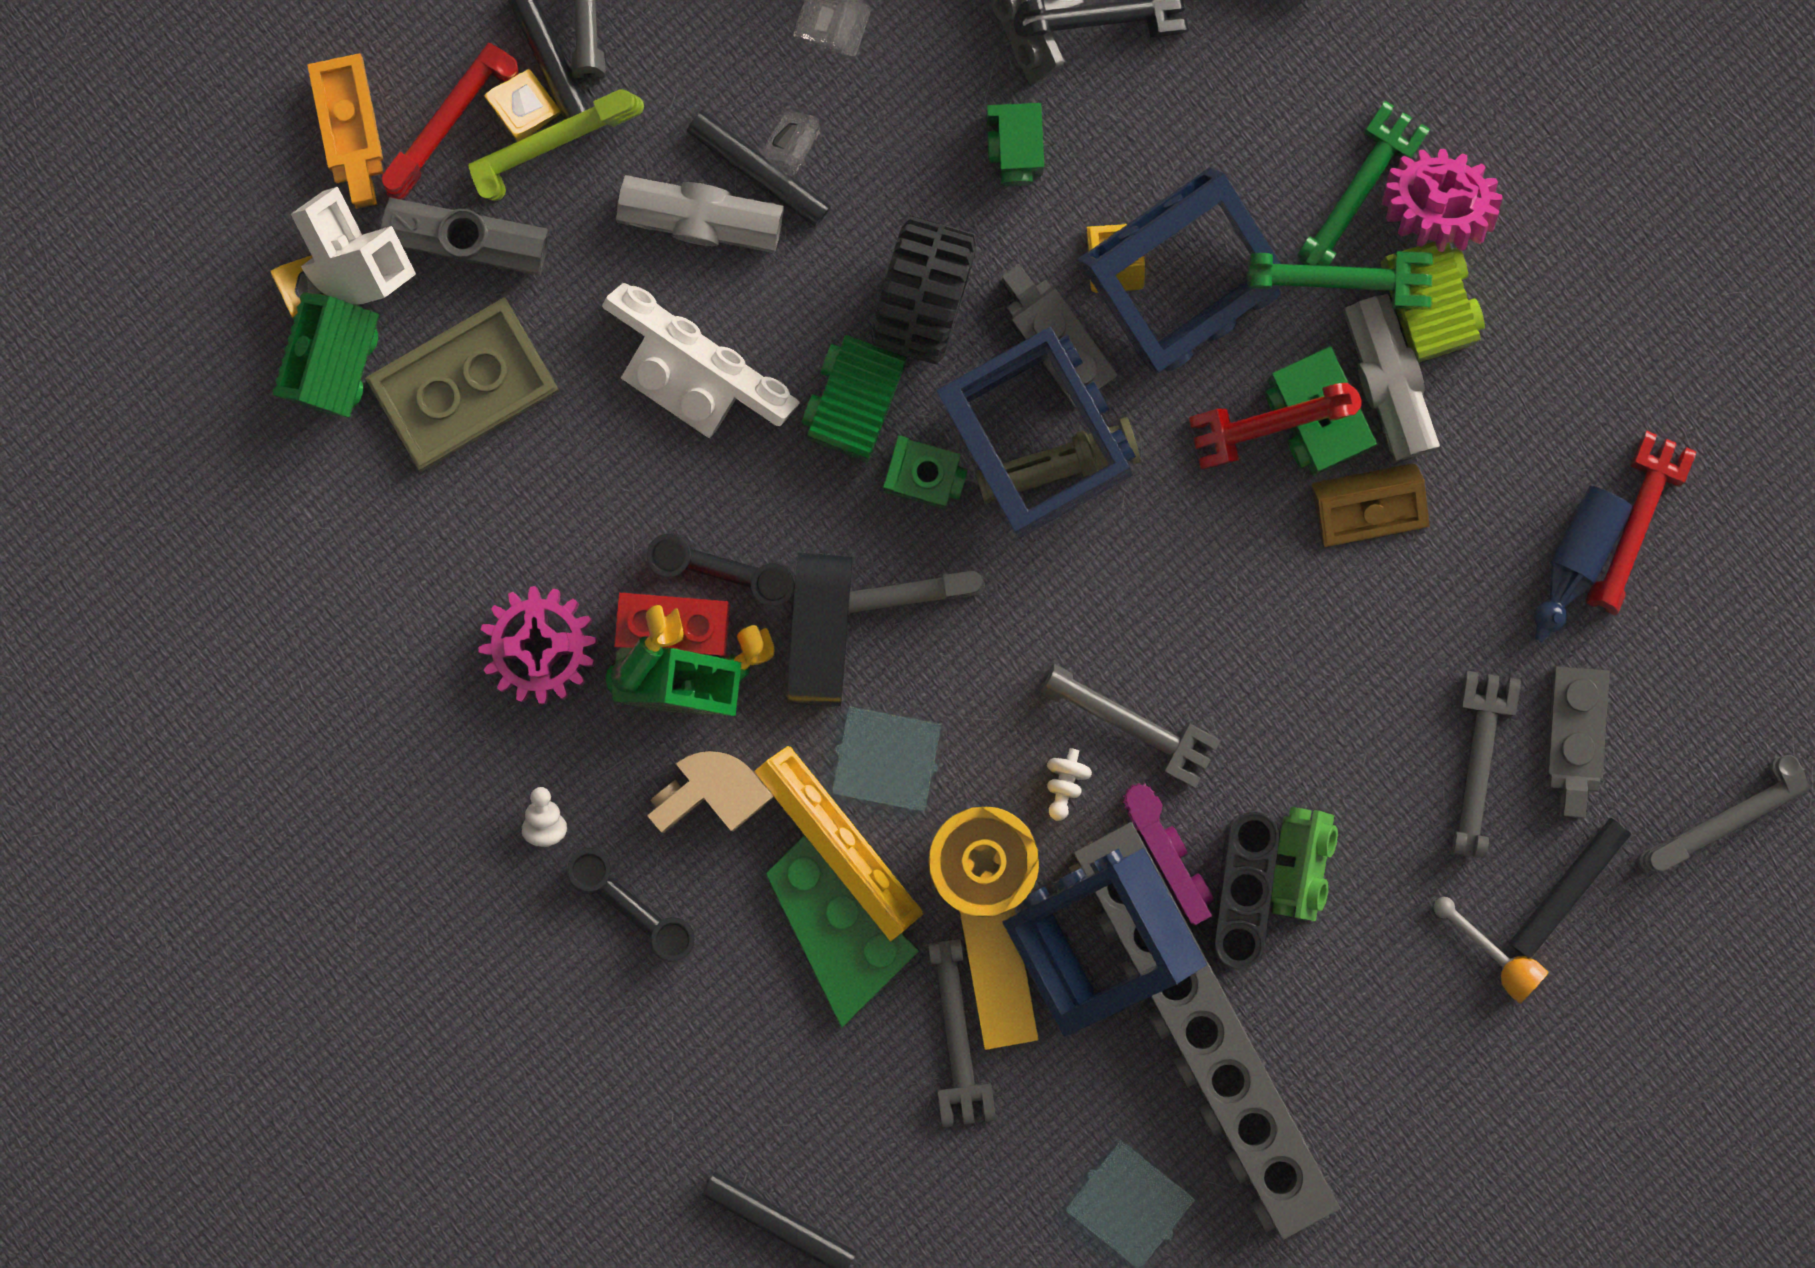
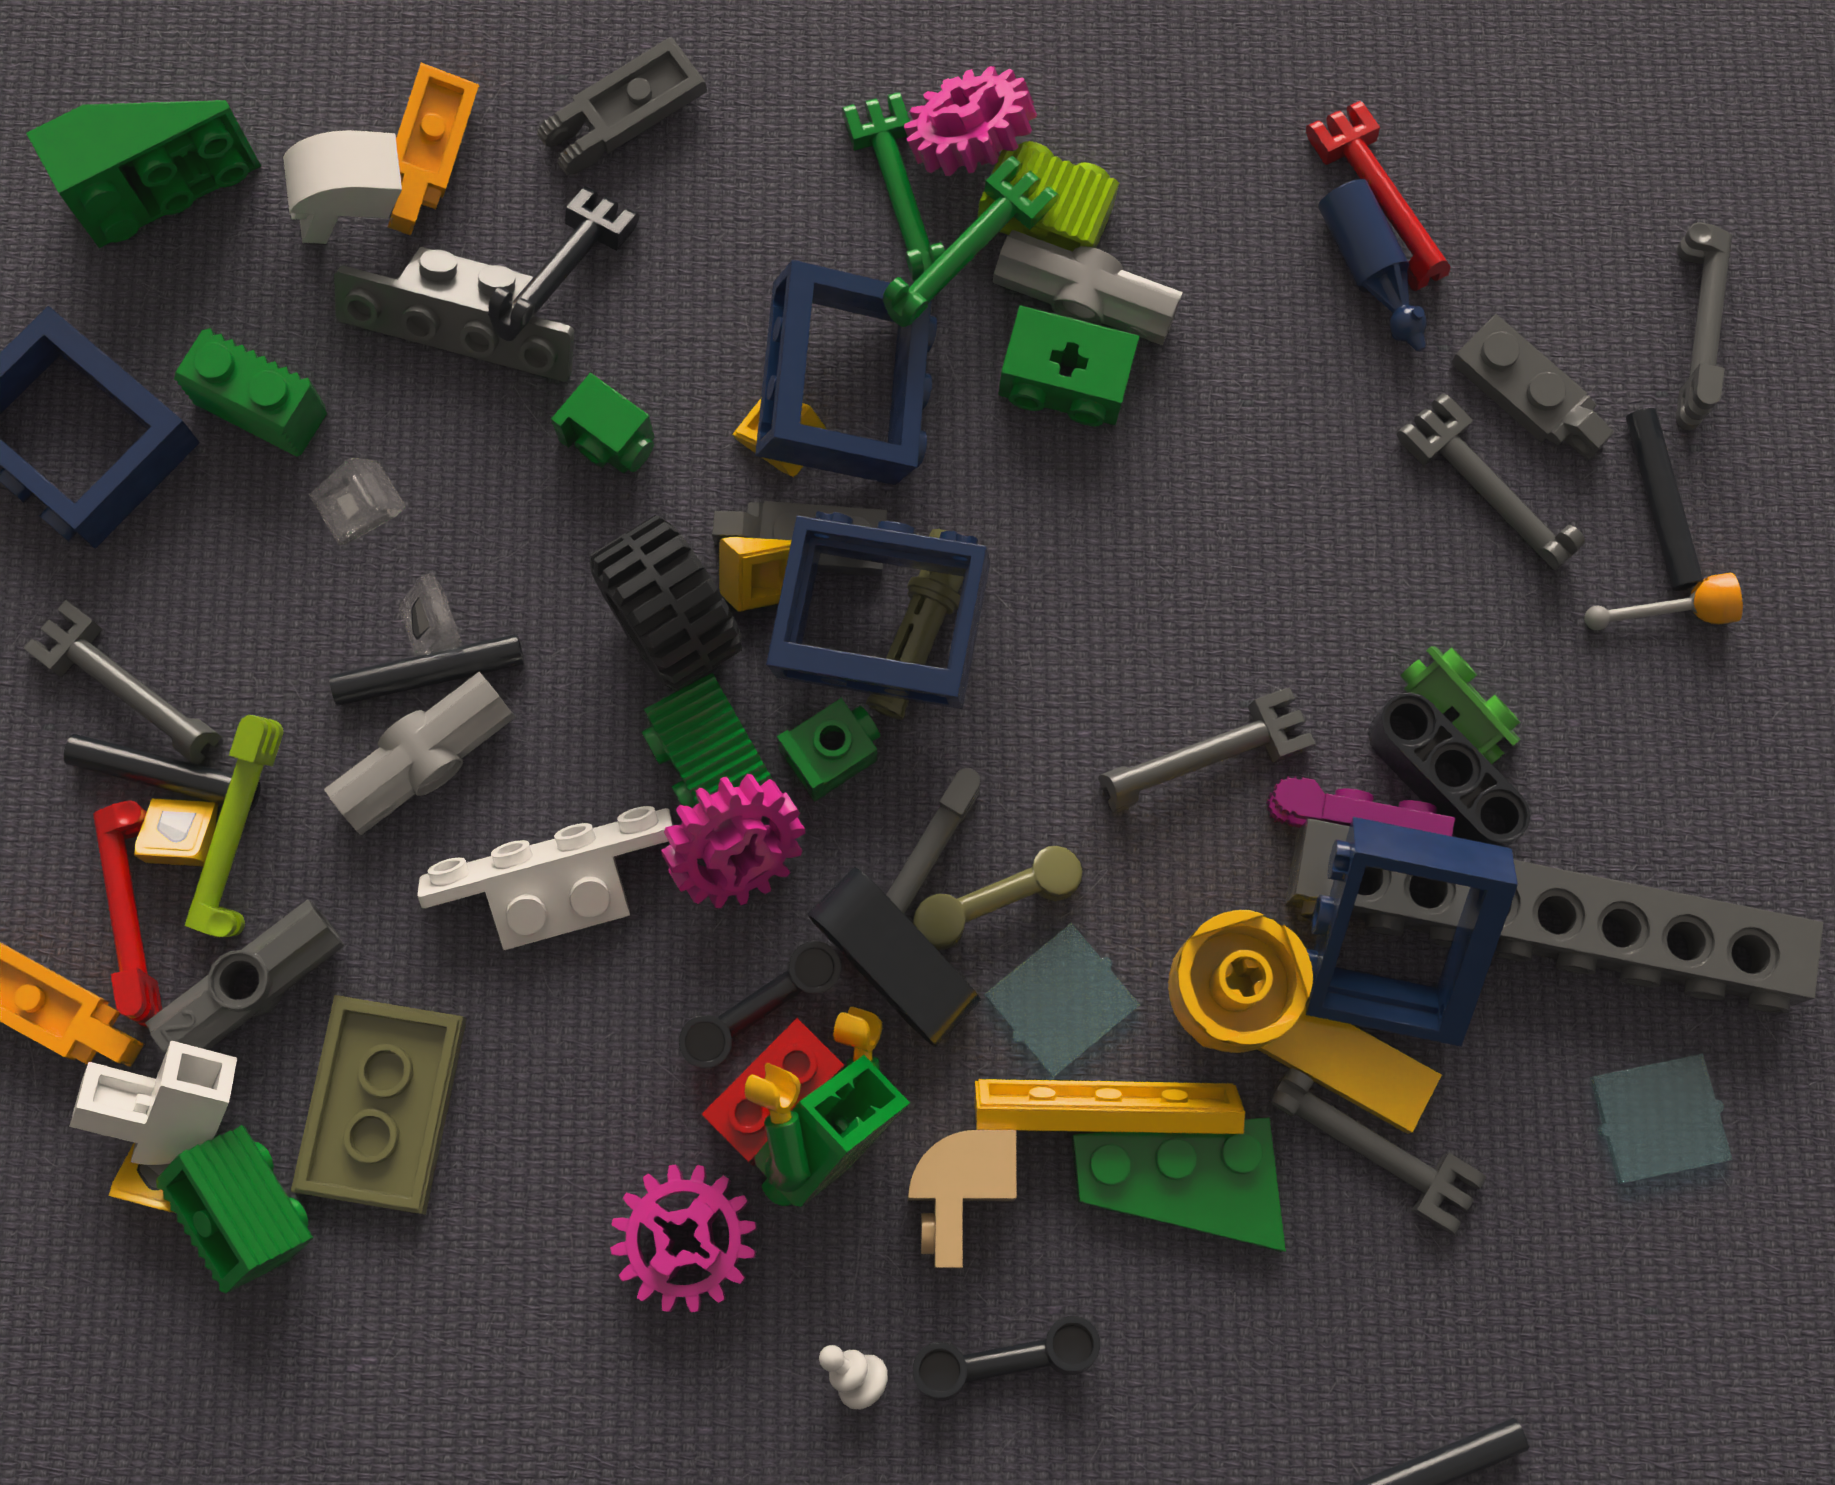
camera: 50 degrees left, 10 degrees down
white hair [1047,748,1092,821] -> none
red hinge [1189,383,1361,470] -> none
pearl gold slope [1312,464,1430,547] -> none
none -> dark pink gear [662,774,805,908]
none -> yellow slope [719,537,792,612]
none -> olive bar [913,846,1083,950]

